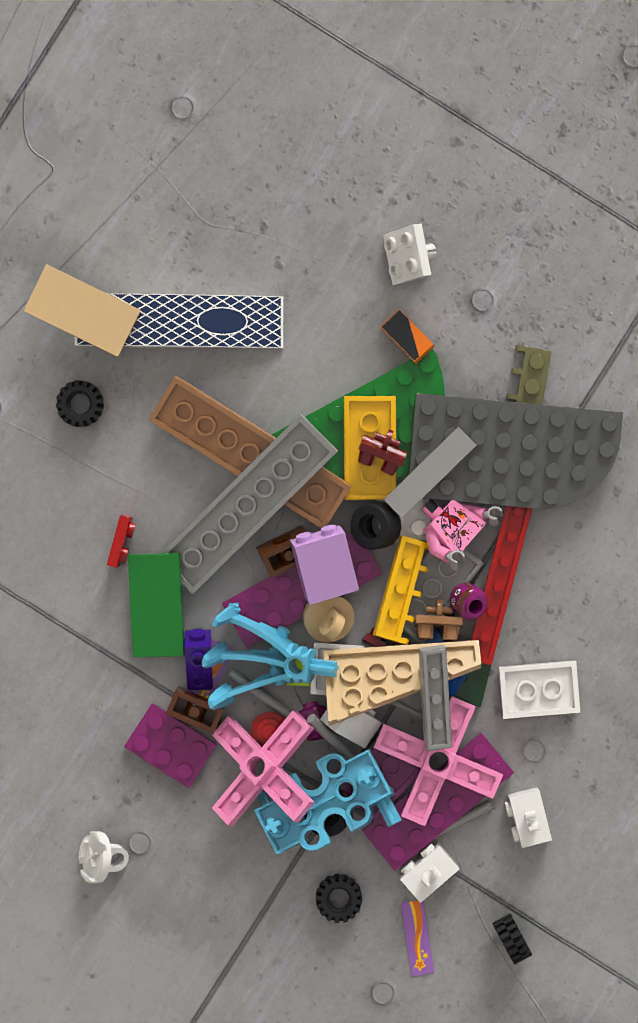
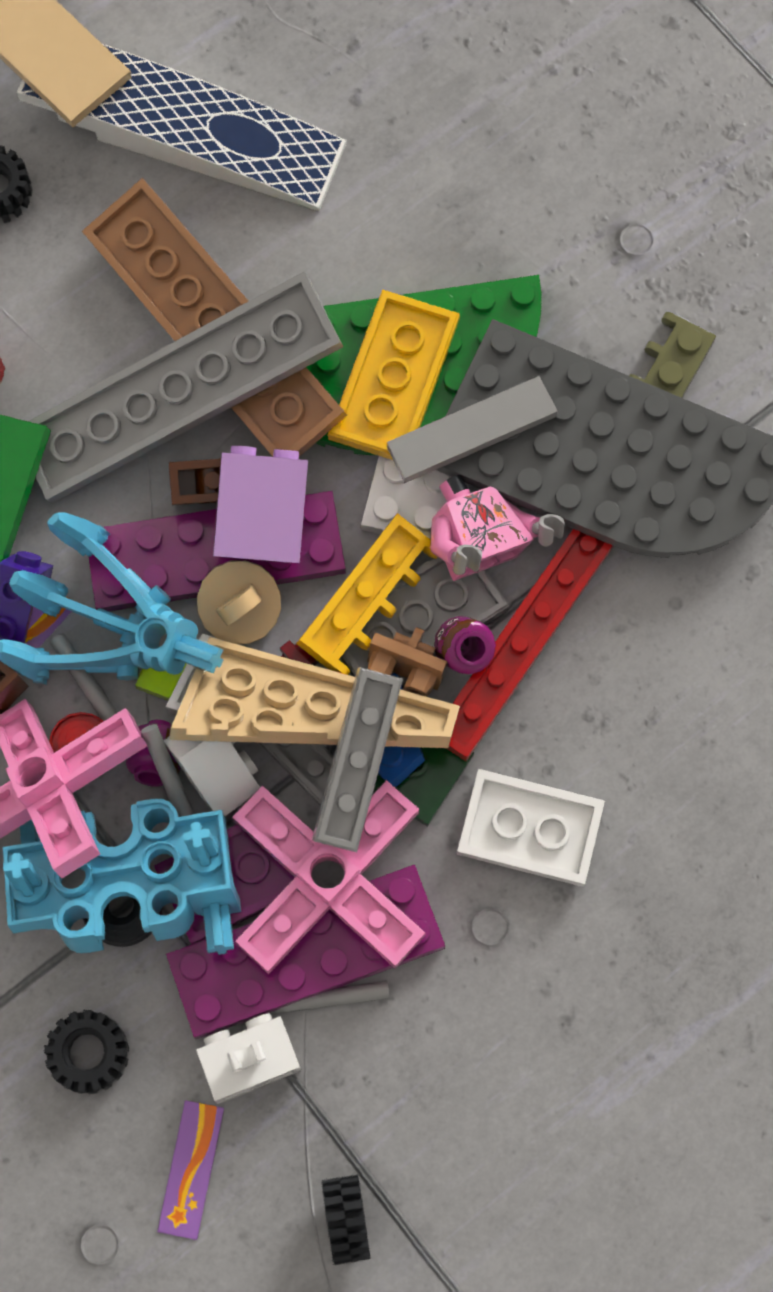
camera: 20 degrees right, 15 degrees down
black tyre [350,502,402,550] -> none
dark red hips [358,429,407,476] -> none
black tile [381,309,435,364] -> none
white plate [383,223,436,285] -> none
white brick [504,787,552,848] -> none

